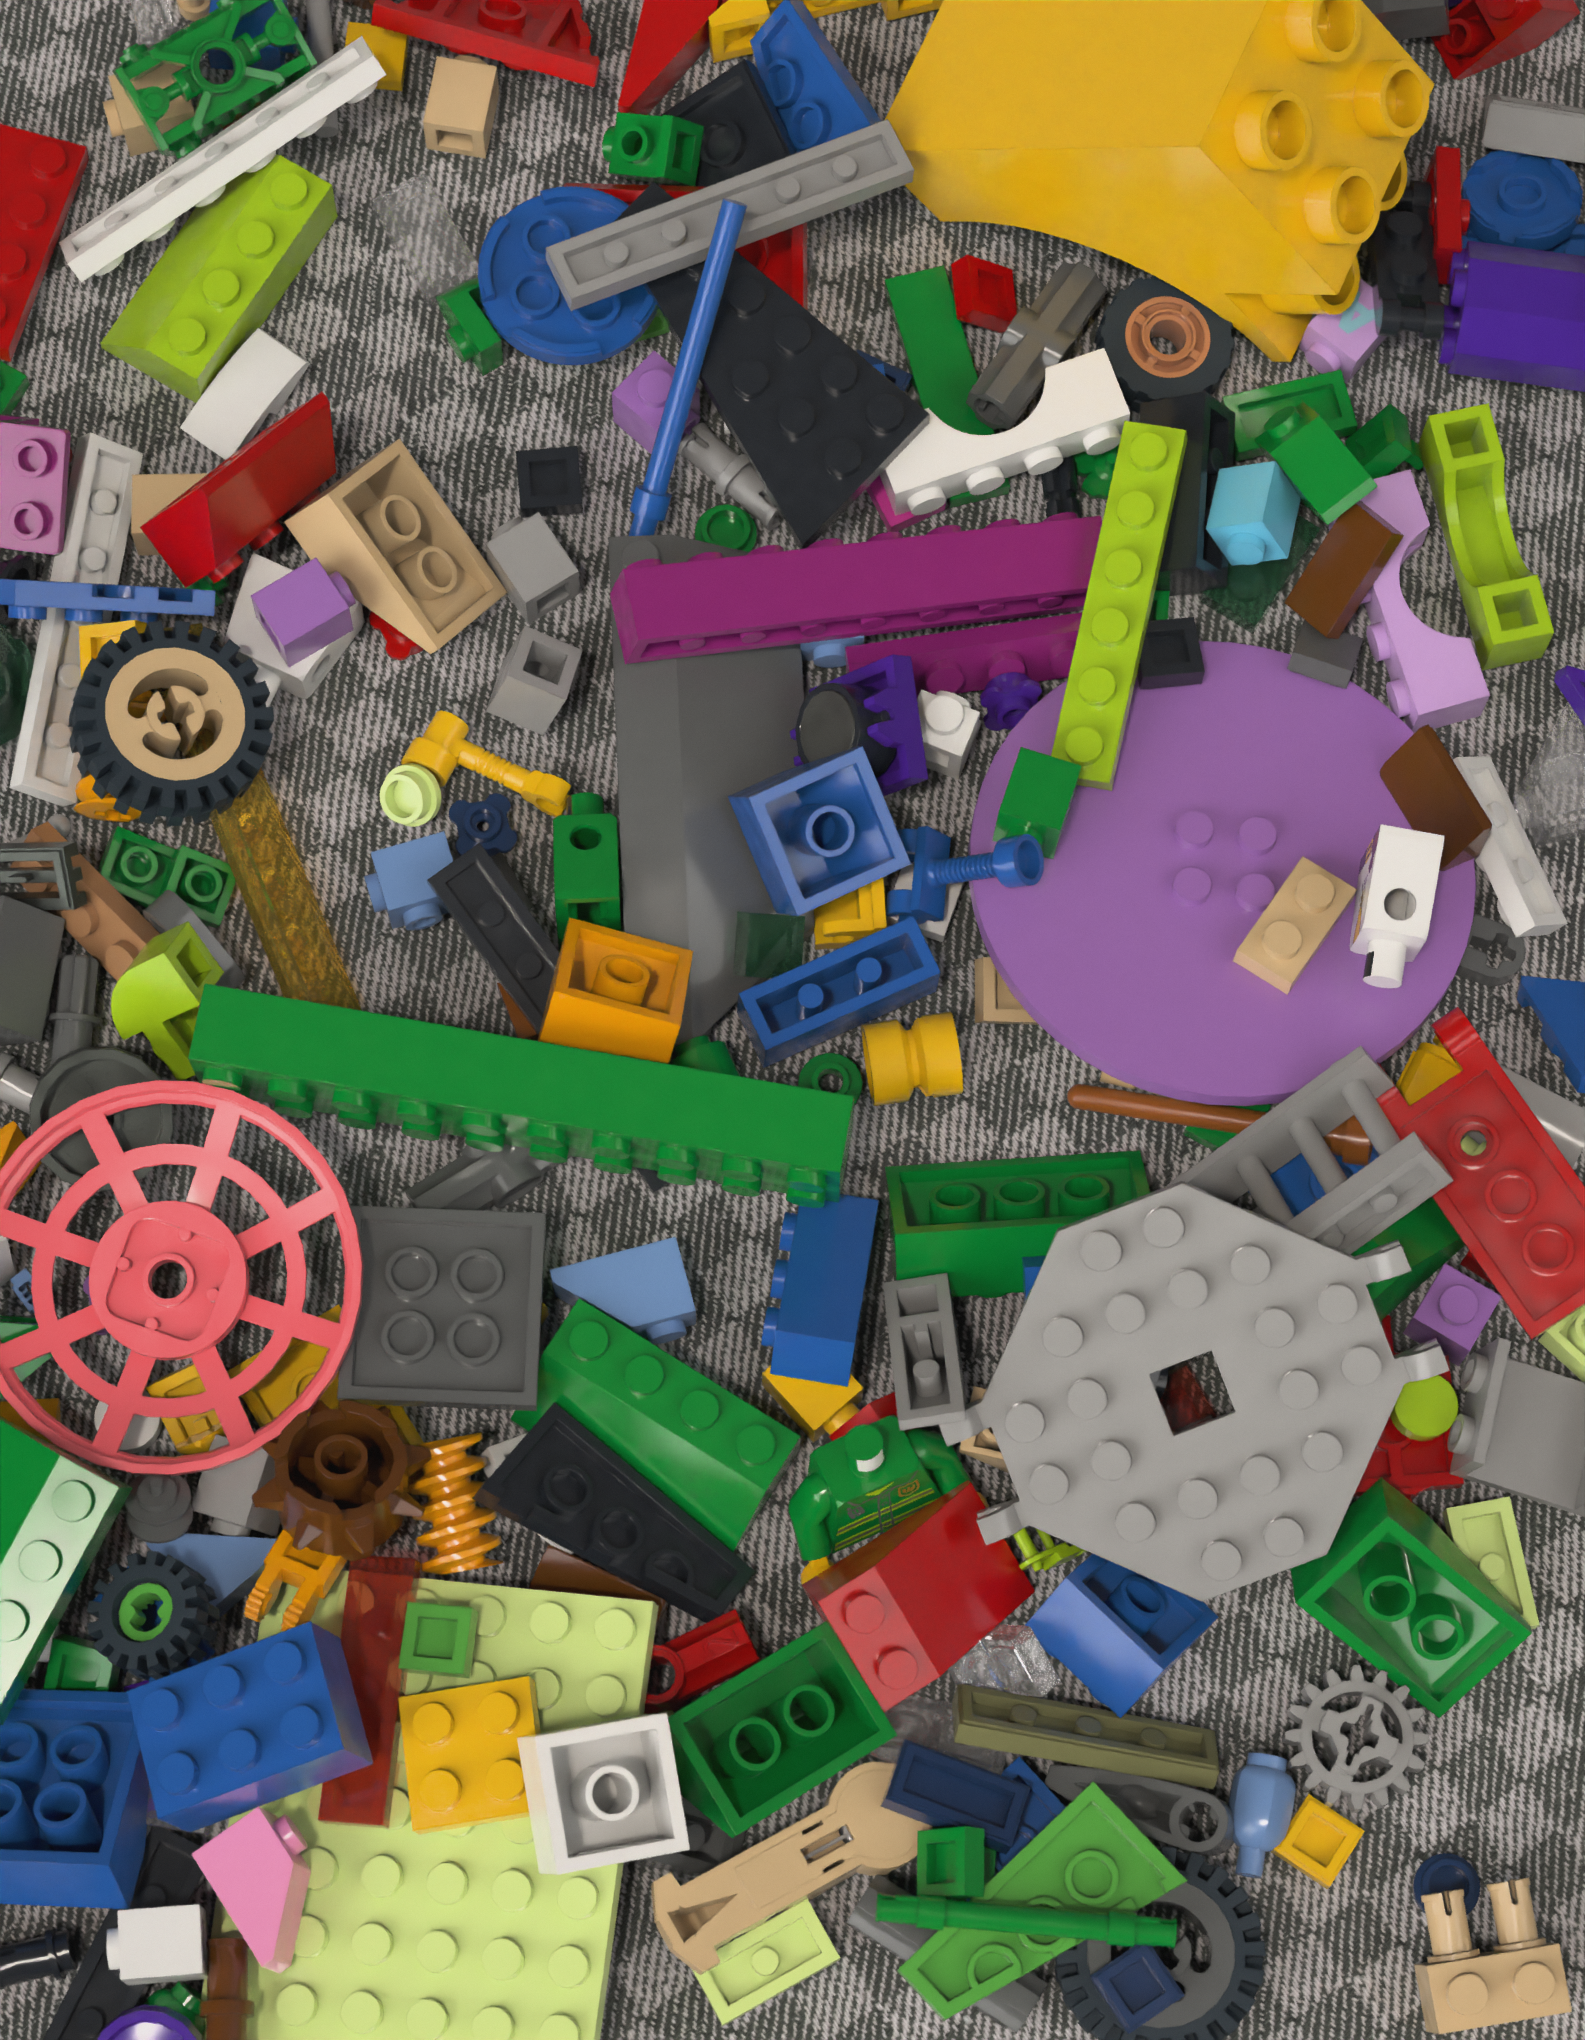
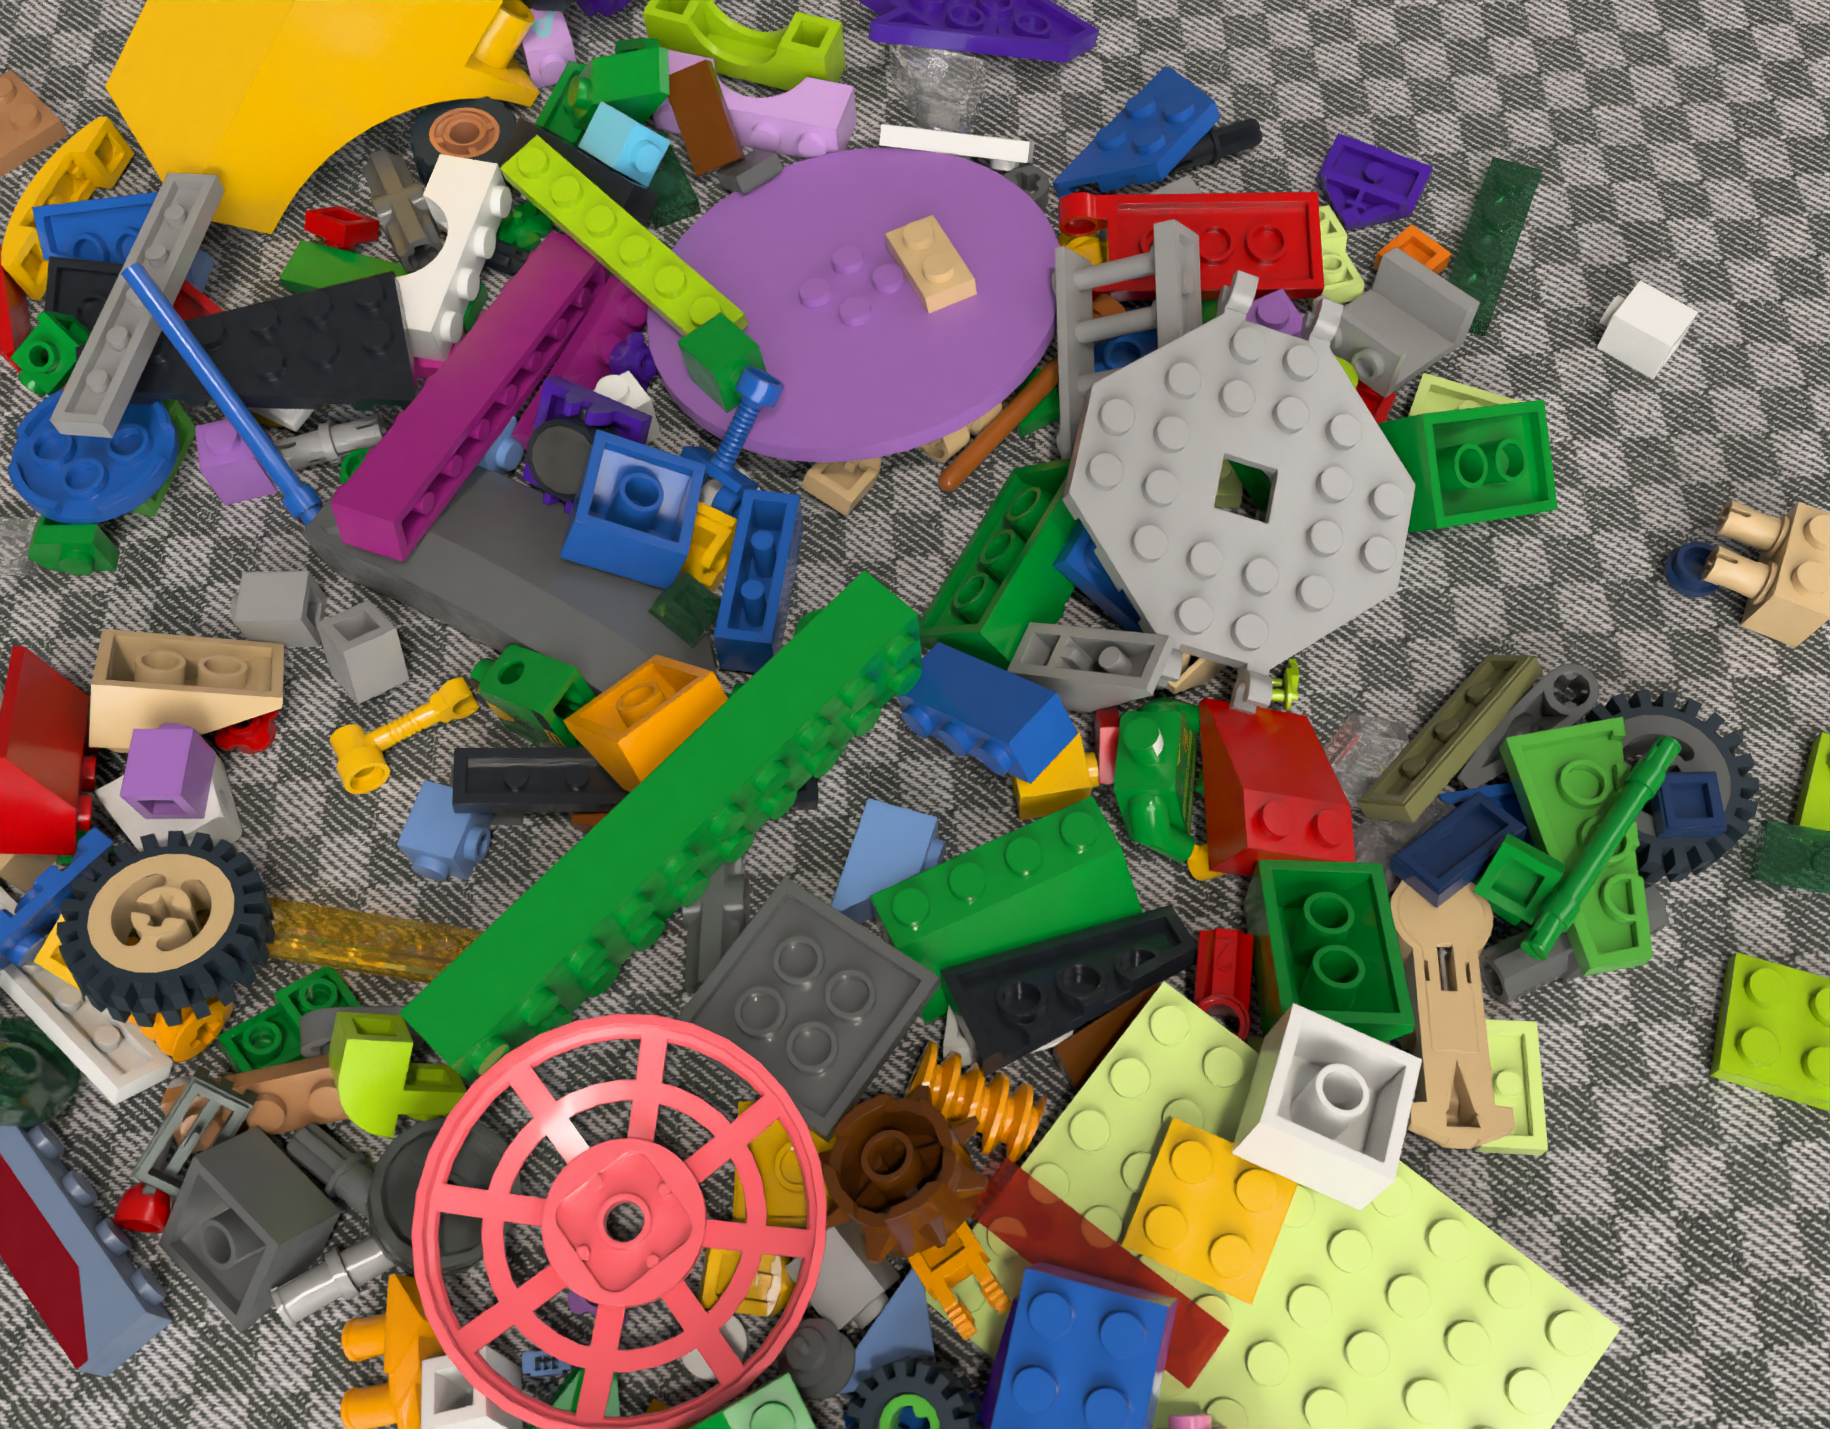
camera: 50 degrees left, 10 degrees down
yellowish green plate [380,763,441,827] -> none
bright green plate [398,1602,478,1679] -> none
dark blue plate [449,793,517,857] -> none
black plate [516,446,583,518] -> none
yellow wheel [861,1011,963,1106] -> none
blue slope [1024,1554,1218,1719] -> none
black plate [1137,617,1205,689] -> none
medium blue plant [1228,1752,1296,1878] -> none
yellow tile [1271,1794,1365,1889] -> none
light grey gear [1282,1665,1429,1813] -> none
white torso [1349,824,1445,988] -> none
reddish brown slope [1379,724,1492,871] -> none

